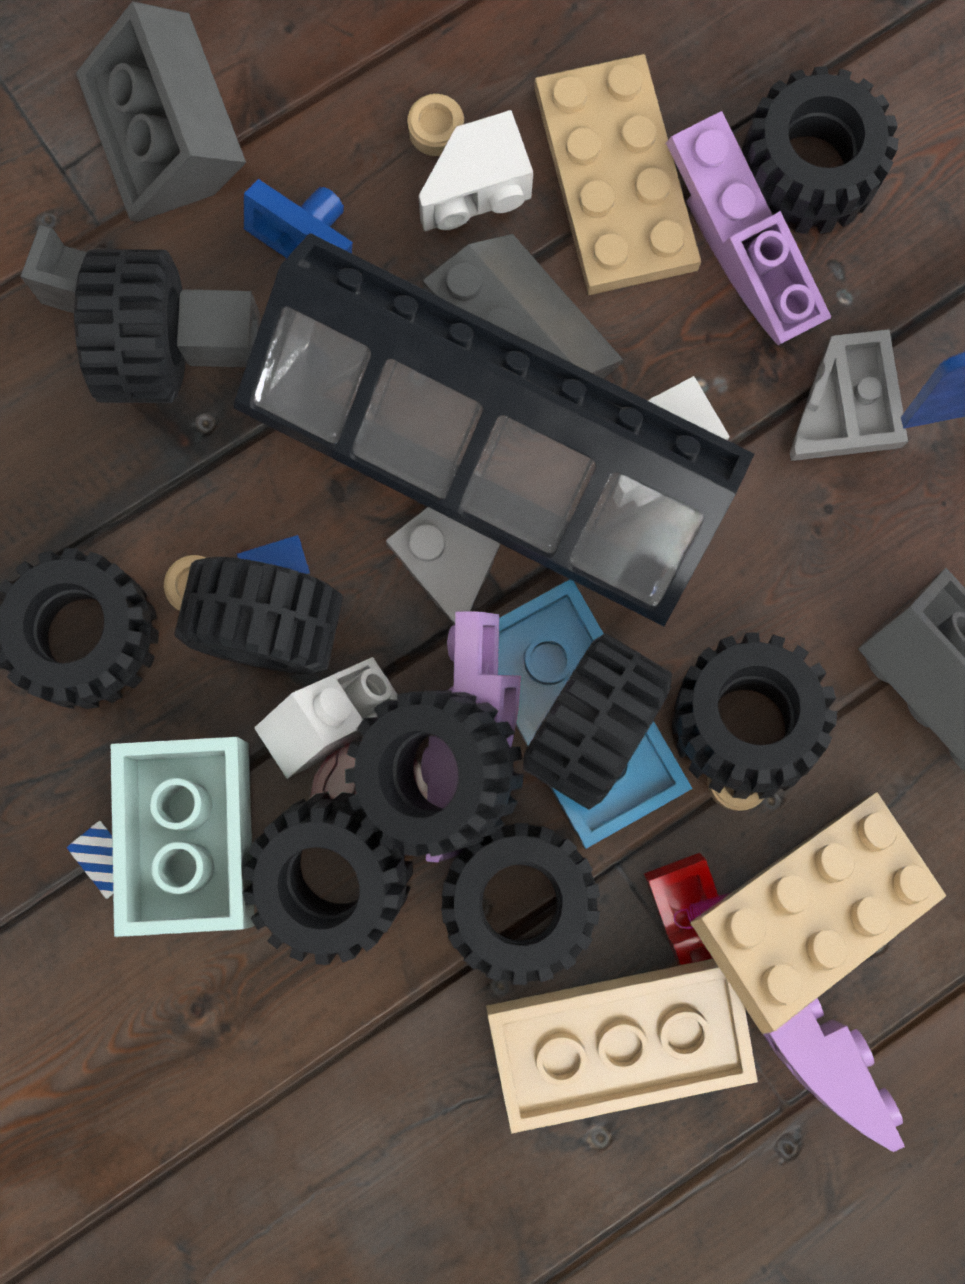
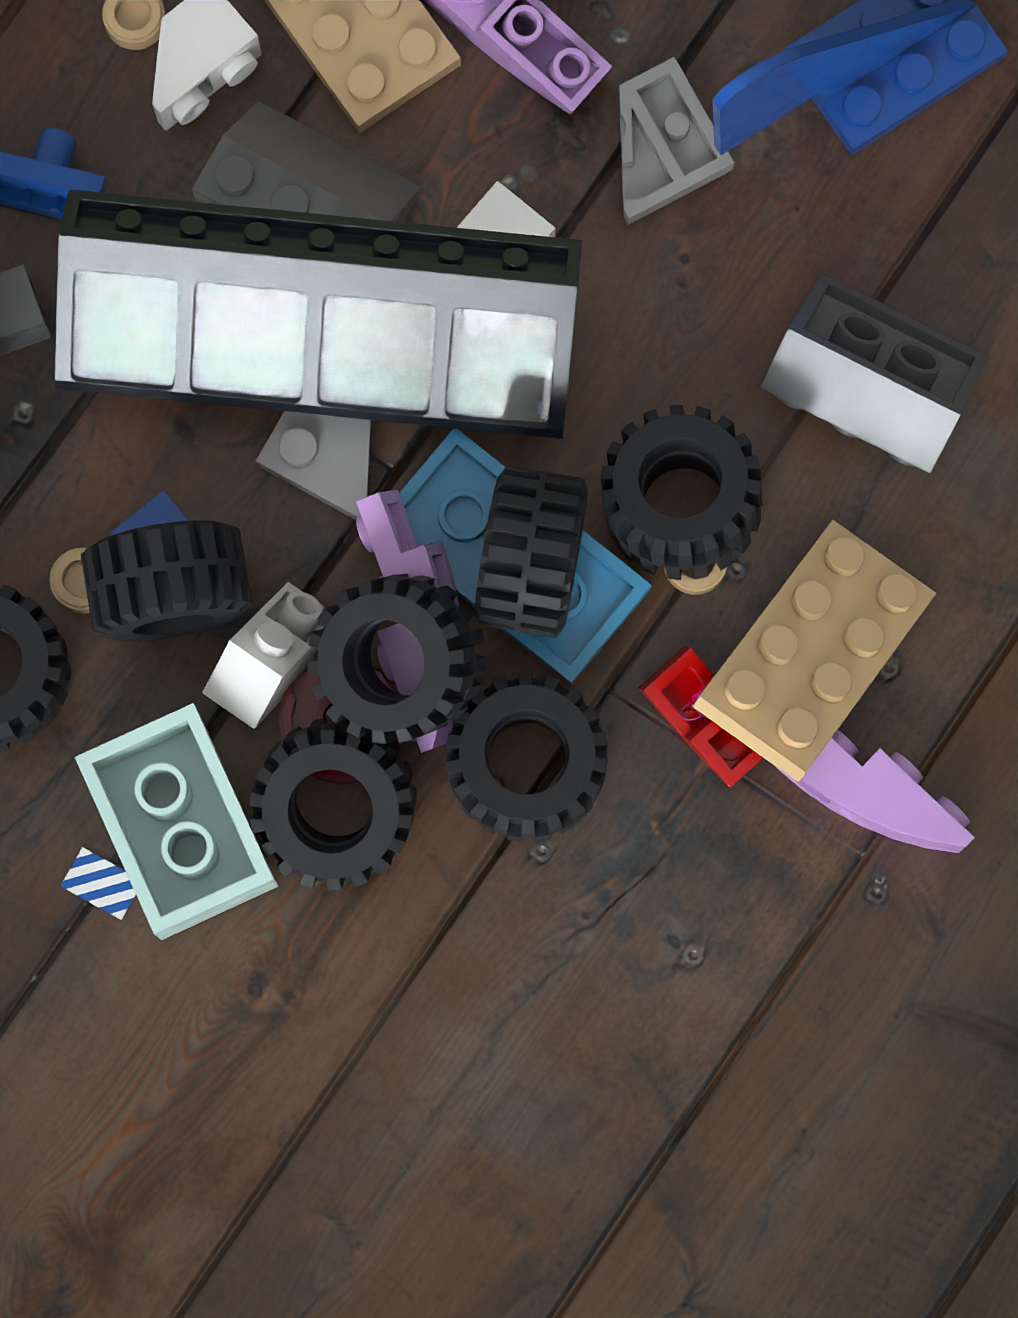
camera: 20 degrees left, 0 degrees up
tan plate [486,959,758,1134] -> none

